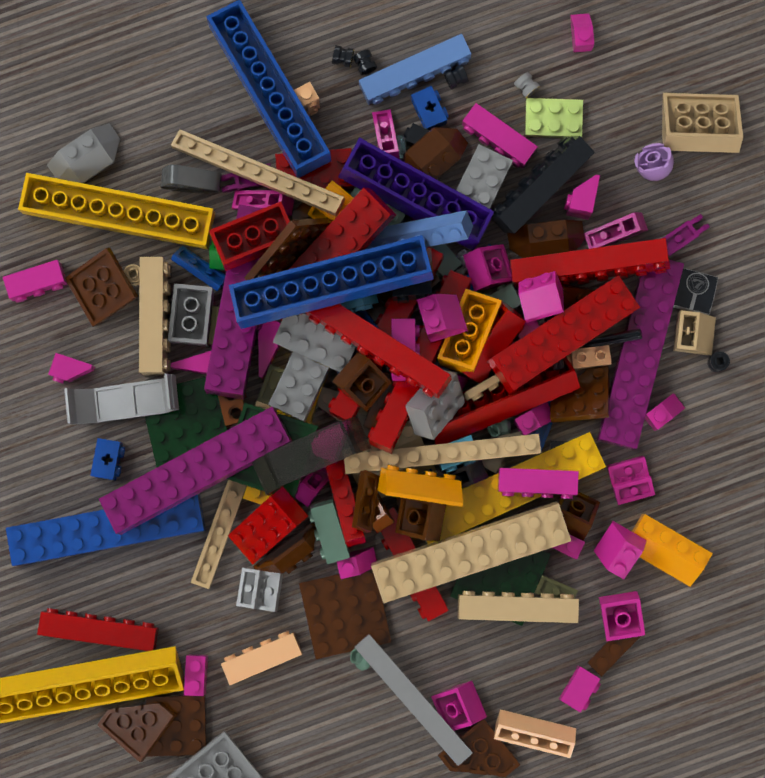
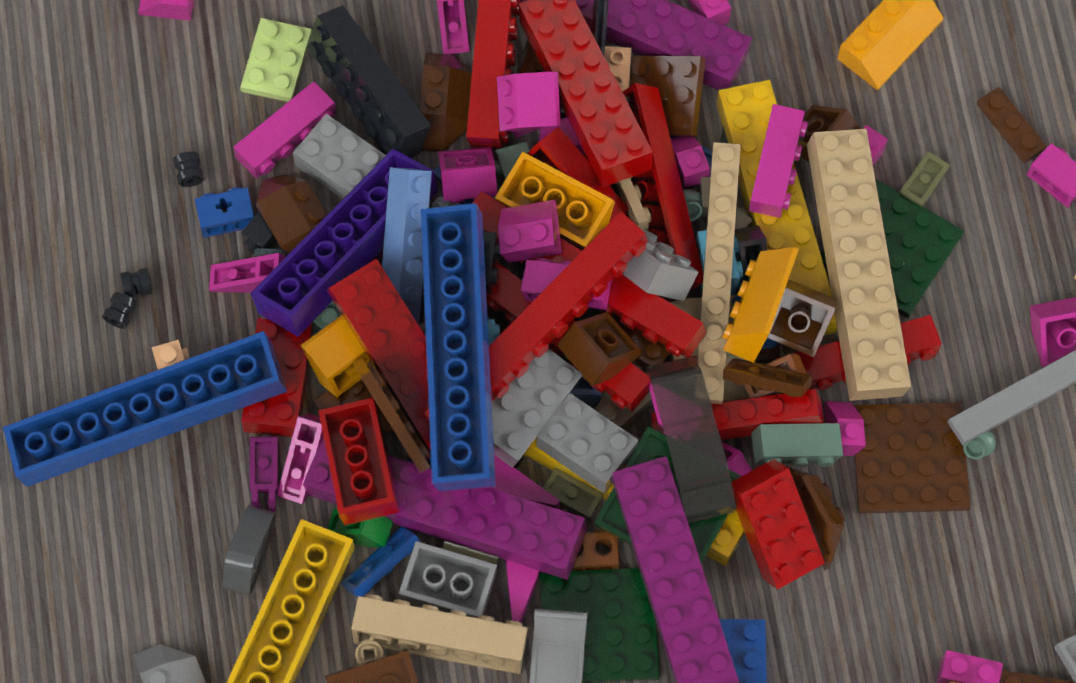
camera: 85 degrees left, 15 degrees down
tan plate [171,129,345,216] -> none
tan plate [191,401,270,589] -> none
light nougat brick [221,631,303,685] -> none
light grey slope [236,568,283,612] -> none
medium blue brick [359,34,471,105] -> none
tan brick [457,591,579,623] -> none
light grey wheel [514,72,540,98] -> none
dark pink slope [564,175,600,220] -> none
dark pink slope [594,521,647,579] -> none
dark pink slope [599,591,645,641] -> none
dark pink slope [606,456,655,505] -> none

